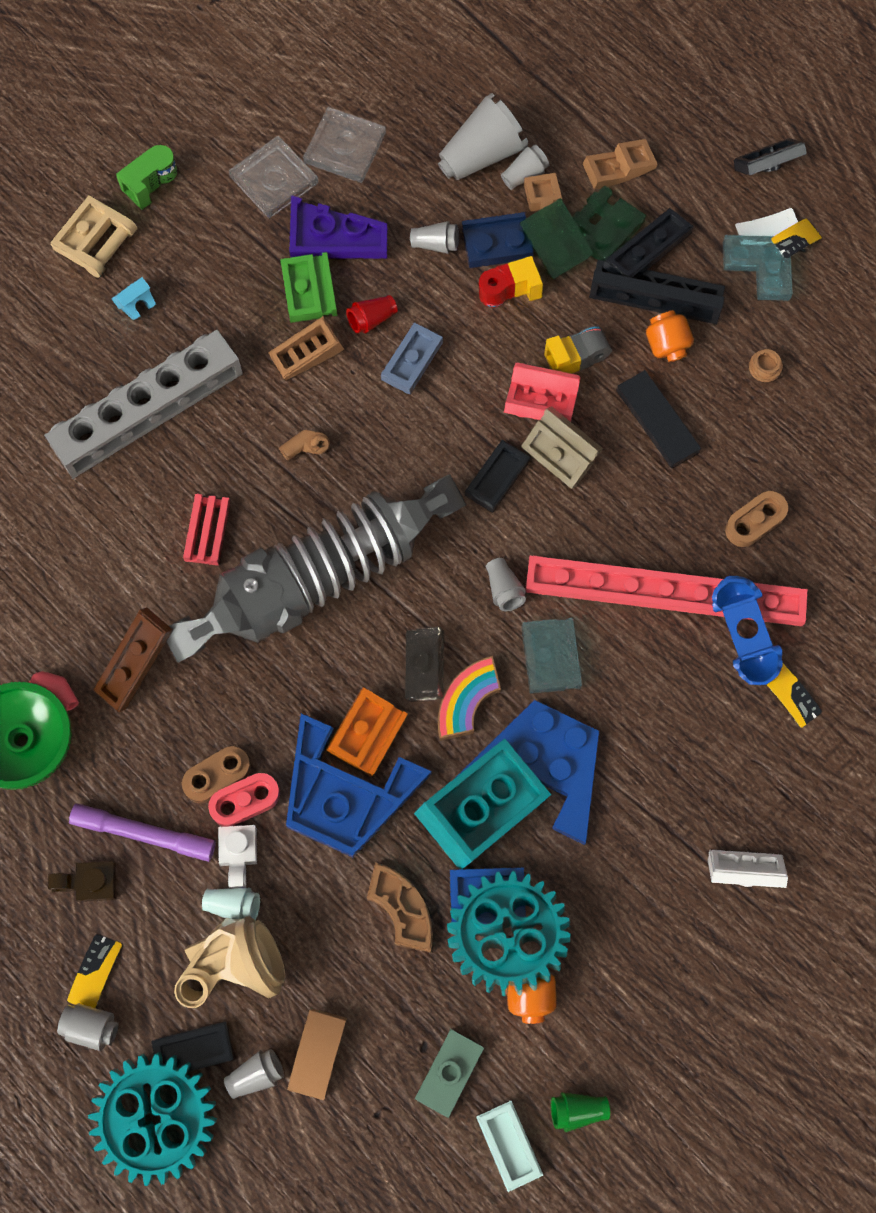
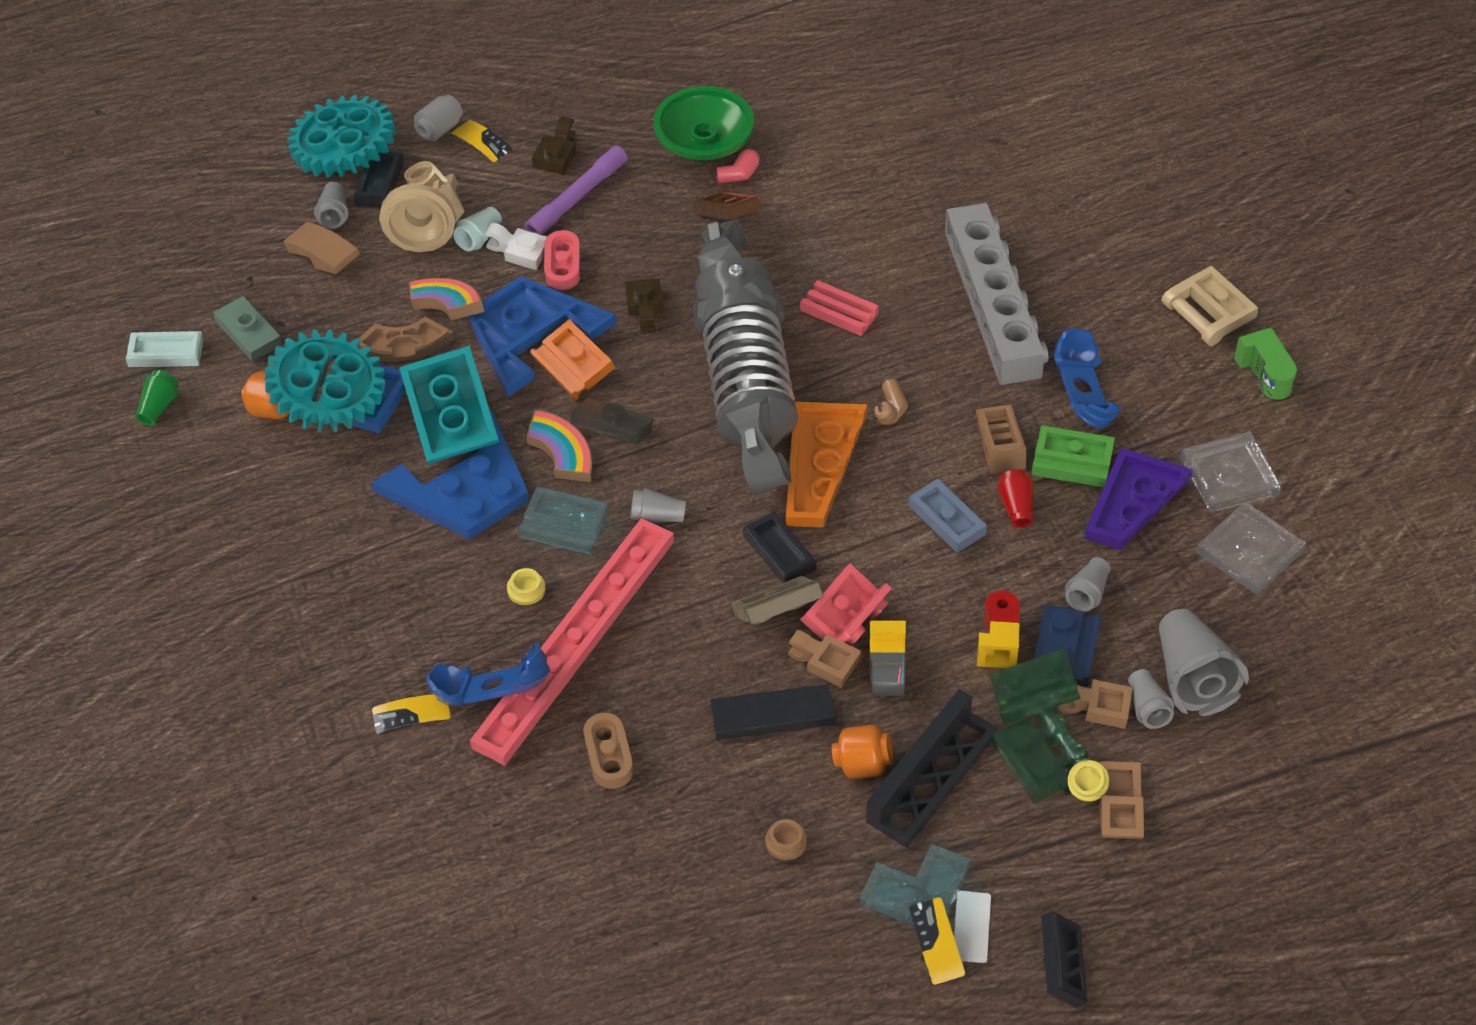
camera: 115 degrees right, 20 degrees down
medium azure tile [111,277,156,320] -> none
medium nougat plate [182,746,251,804] -> none
black tile [603,208,694,279] -> none
white plate [708,850,788,888] -> none
none -> tile [409,278,484,321]
none -> light yellow plate [507,568,546,605]
none -> dark brown plate [625,278,663,333]
none -> orange wing [786,402,868,528]
none -> medium nougat plate [788,630,861,688]
none -> blue piece [1054,328,1121,429]
none -> light yellow plate [1068,760,1109,802]

